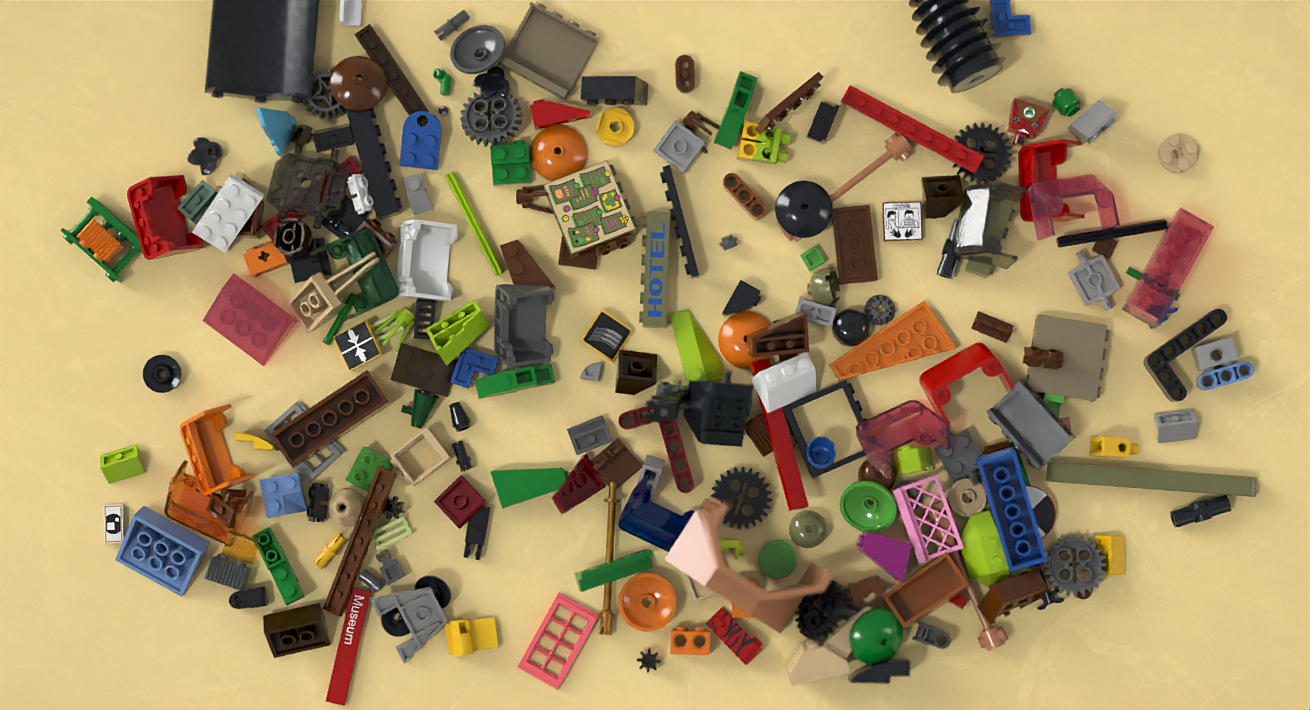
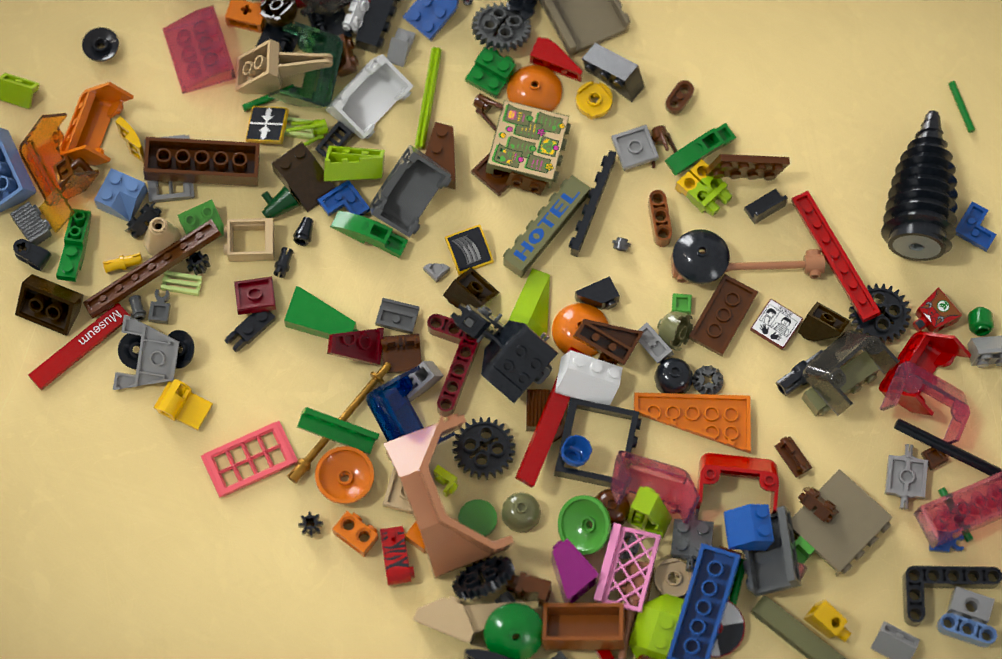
camera: 30 degrees right, 15 degrees down
none -> blue slope [723,504,774,551]

